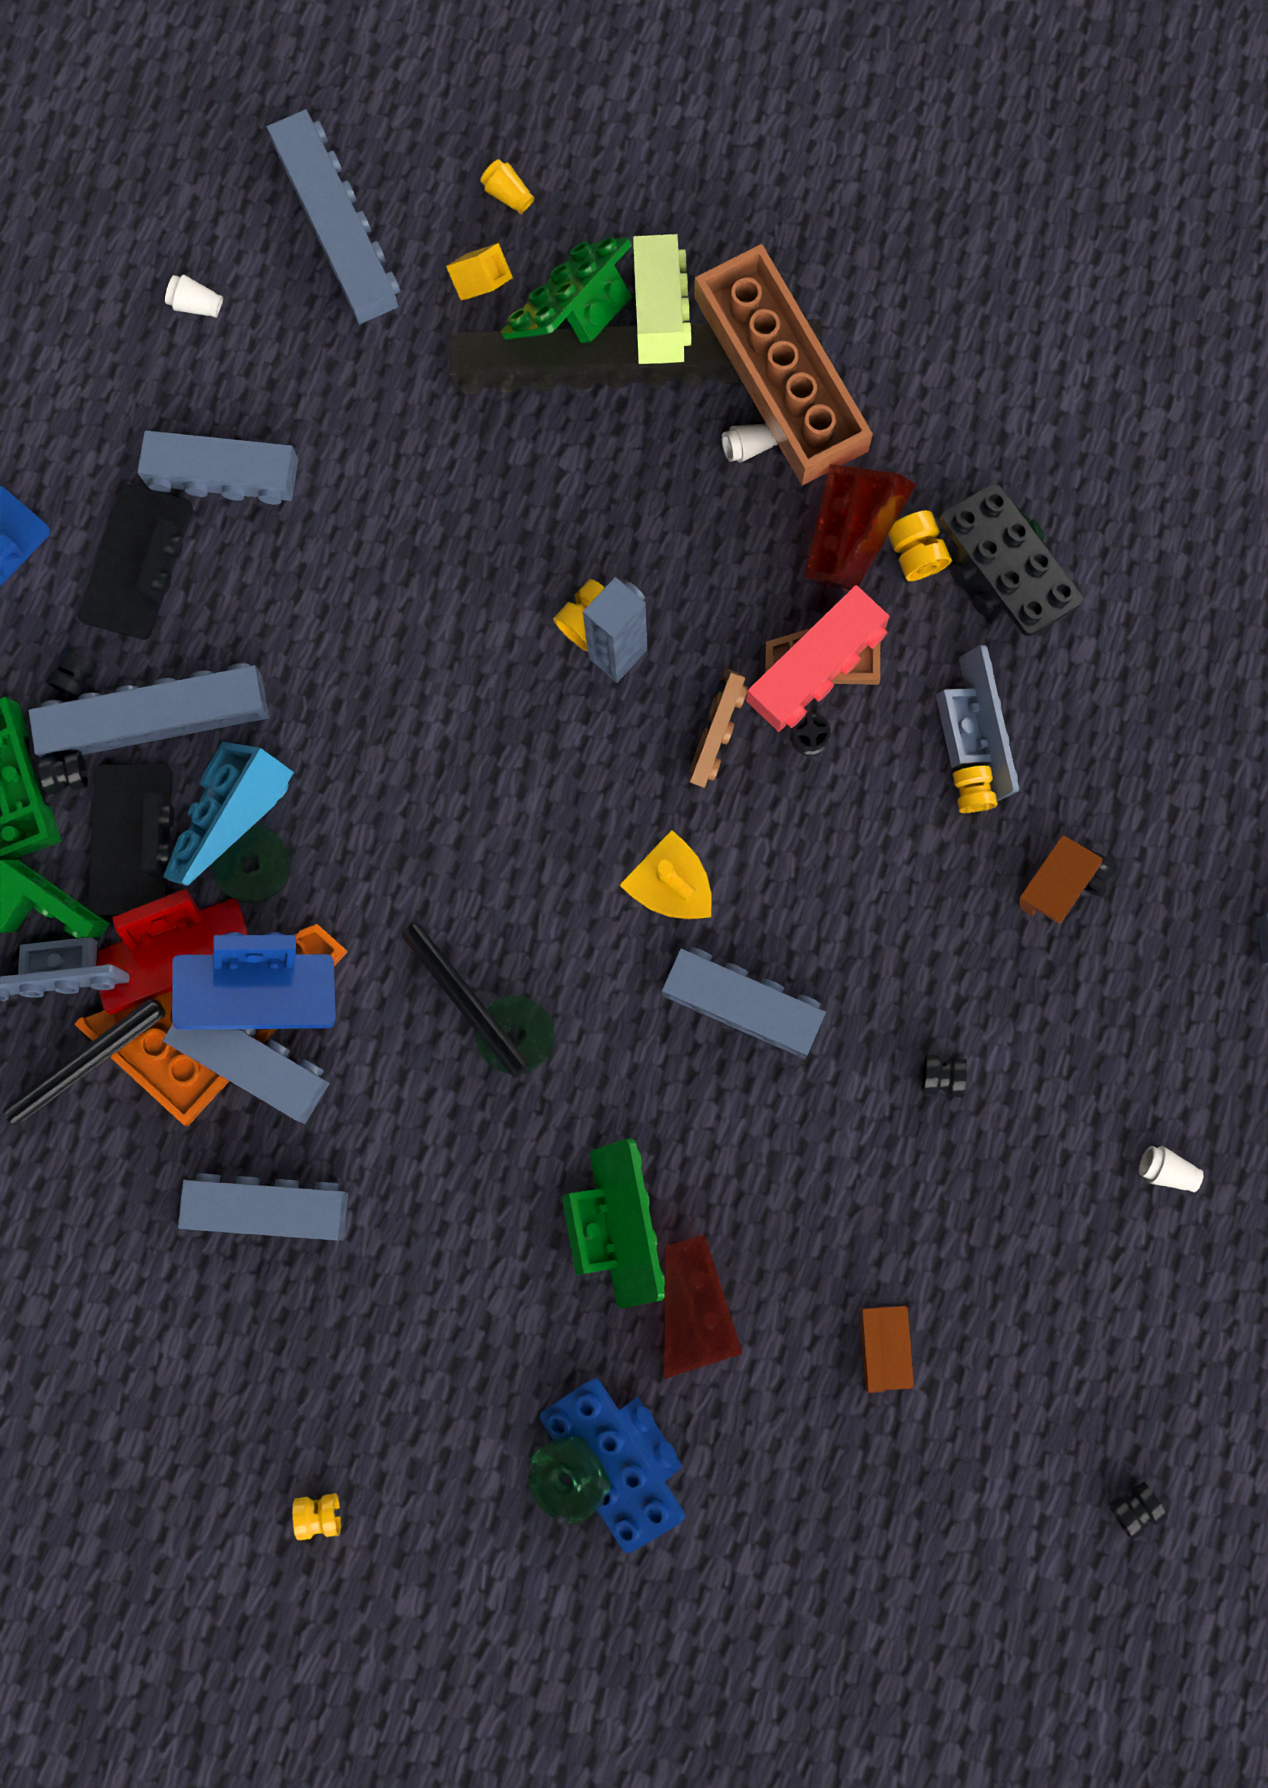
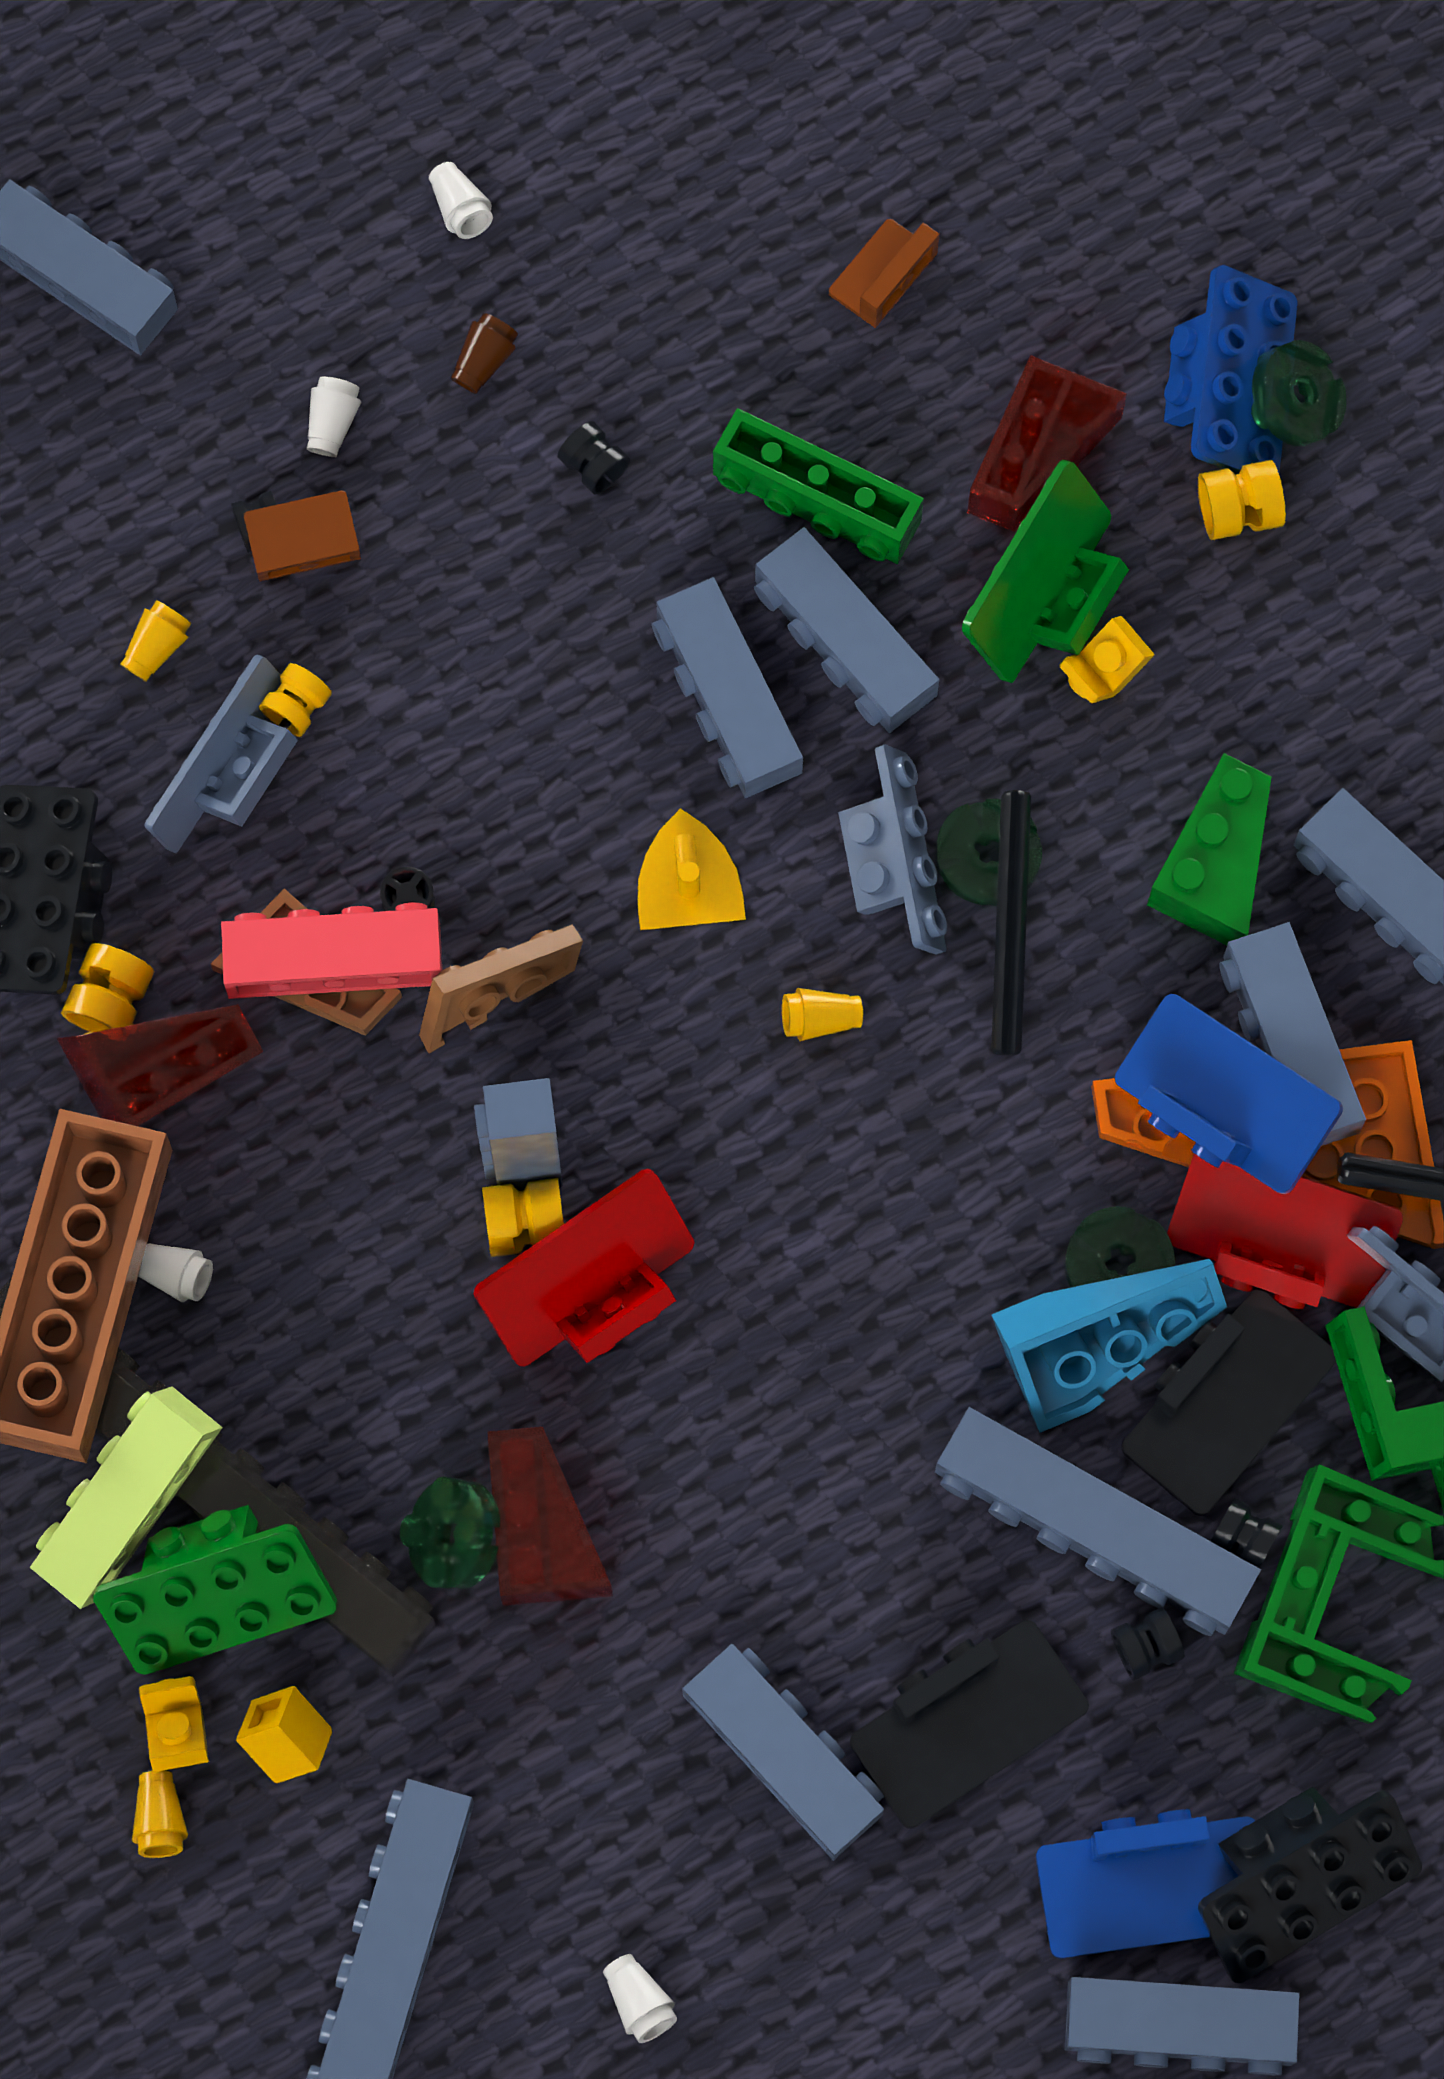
camera: 145 degrees left, 5 degrees down
none -> yellow cone [120,600,191,682]
none -> yellow bracket [139,1676,209,1773]
none -> white cone [307,377,361,457]
none -> clear green plate [400,1476,500,1589]
none -> reddish brown cone [451,313,518,394]
none -> red bracket [473,1169,694,1366]
none -> clear red wedge [487,1427,613,1606]
none -> green brick [713,408,924,565]
none -> sand blue brick [754,527,939,733]
none -> yellow cone [782,988,863,1041]
none -> sand blue bracket [838,744,947,955]
none -> yellow bracket [1059,616,1155,703]
none -> green wedge [1147,753,1272,946]
none -> yellow wheel [1198,460,1286,540]

